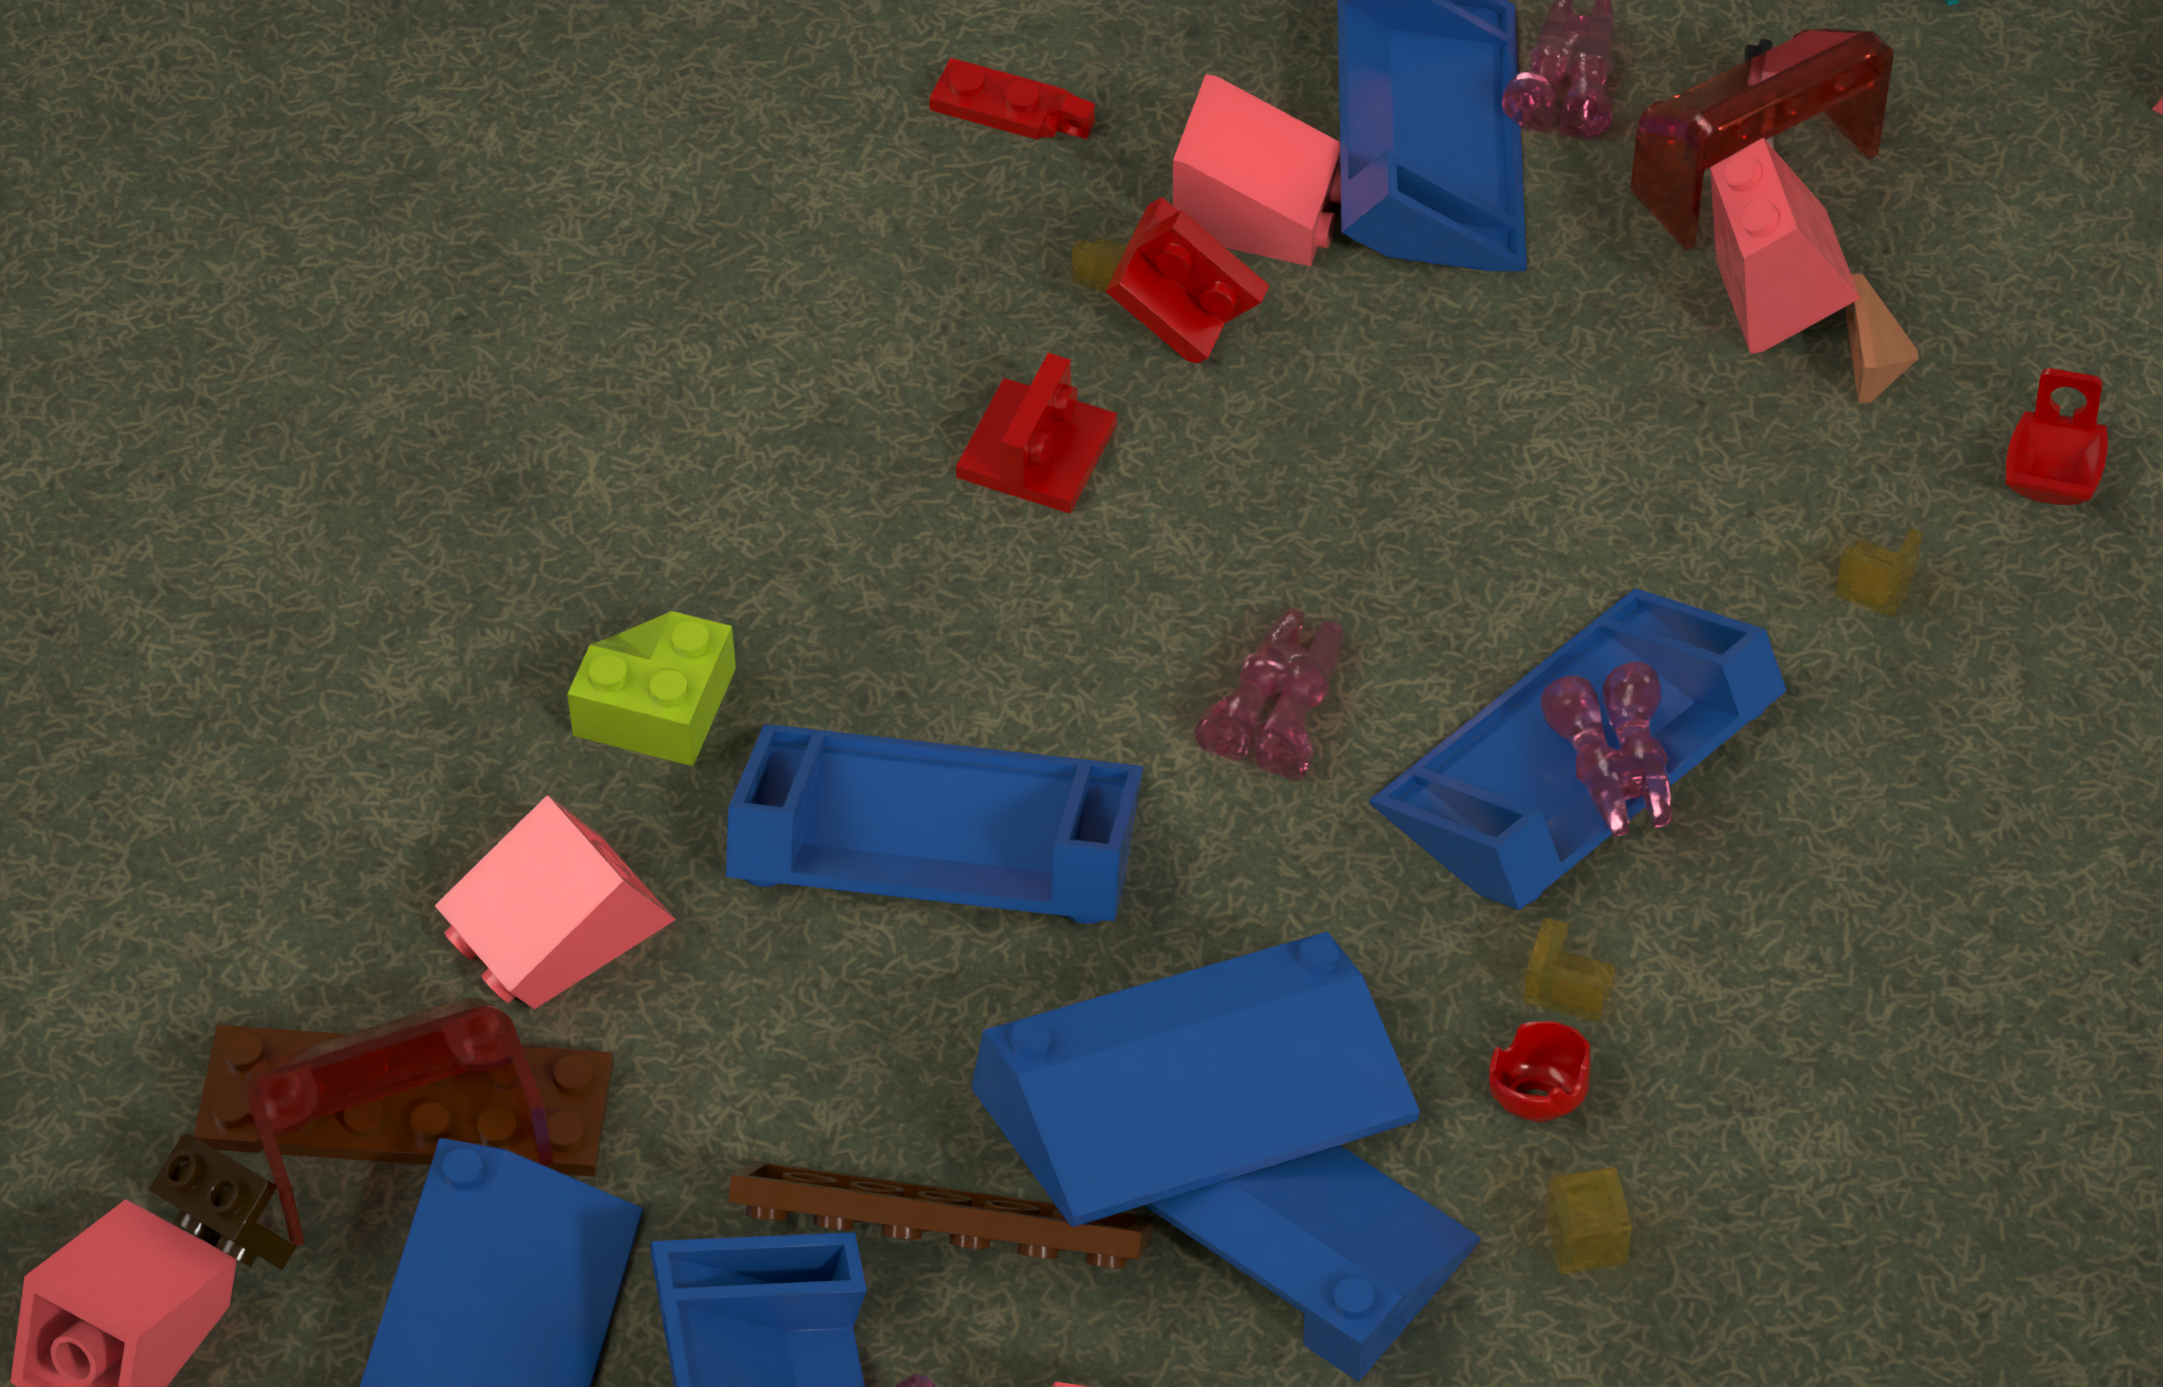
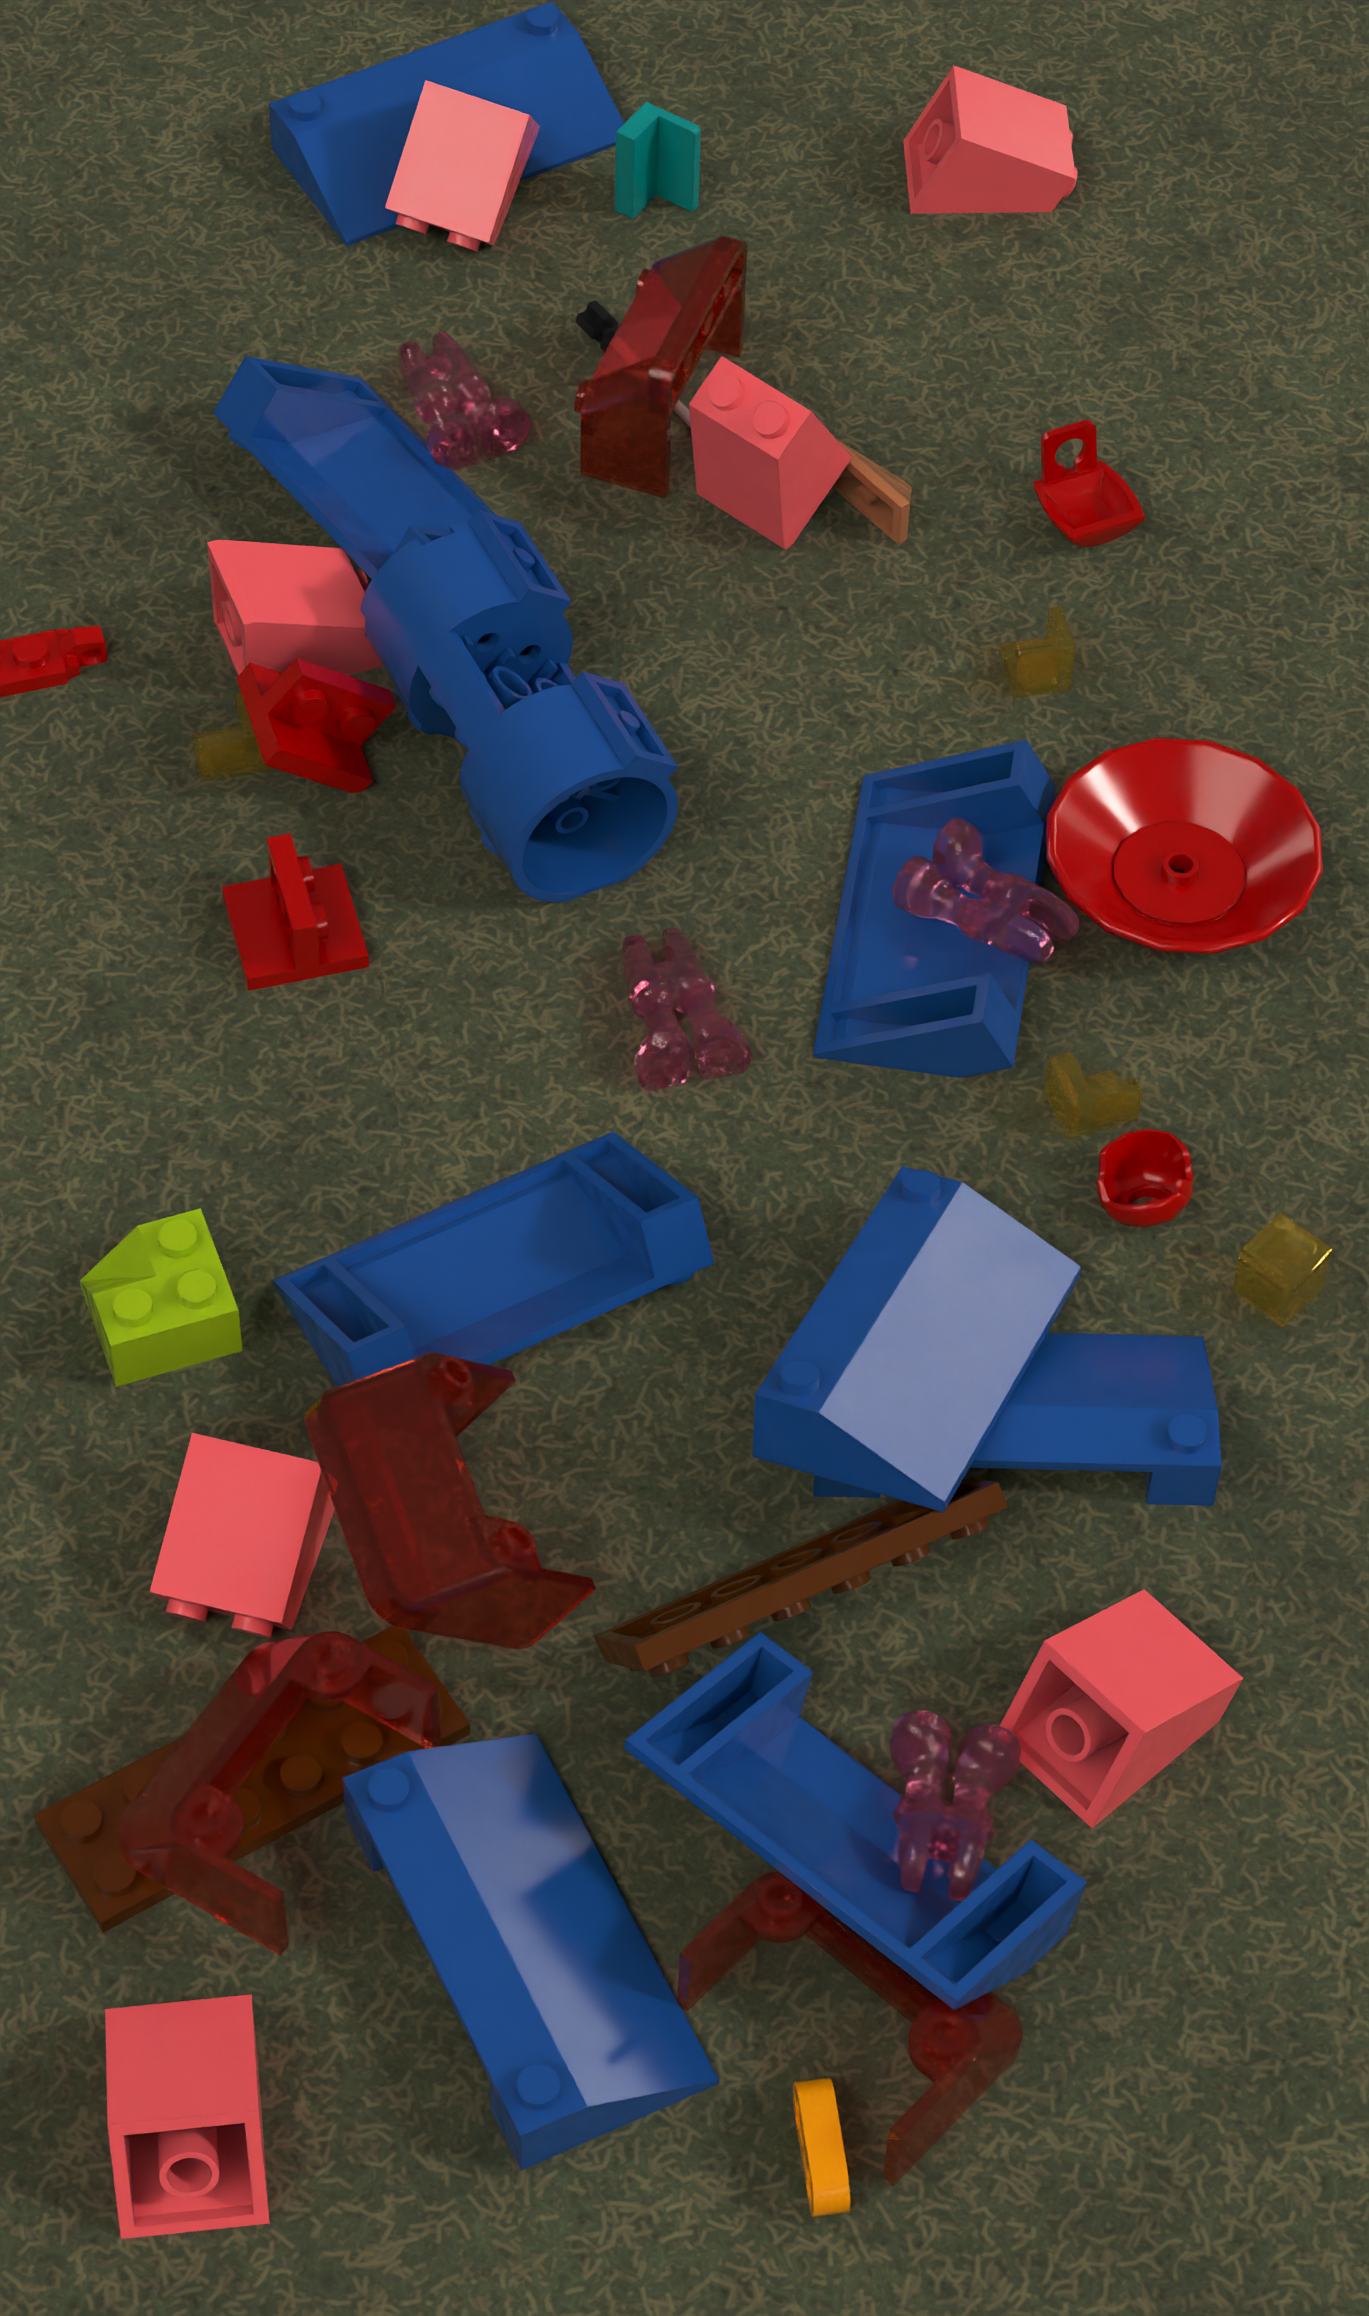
camera: 40 degrees left, 0 degrees up
dark brown bracket [149,1133,297,1270] -> none
none -> clear red windscreen [304,1353,596,1650]
none -> blue cylinder [361,510,678,902]
none -> red dish [1046,738,1323,954]

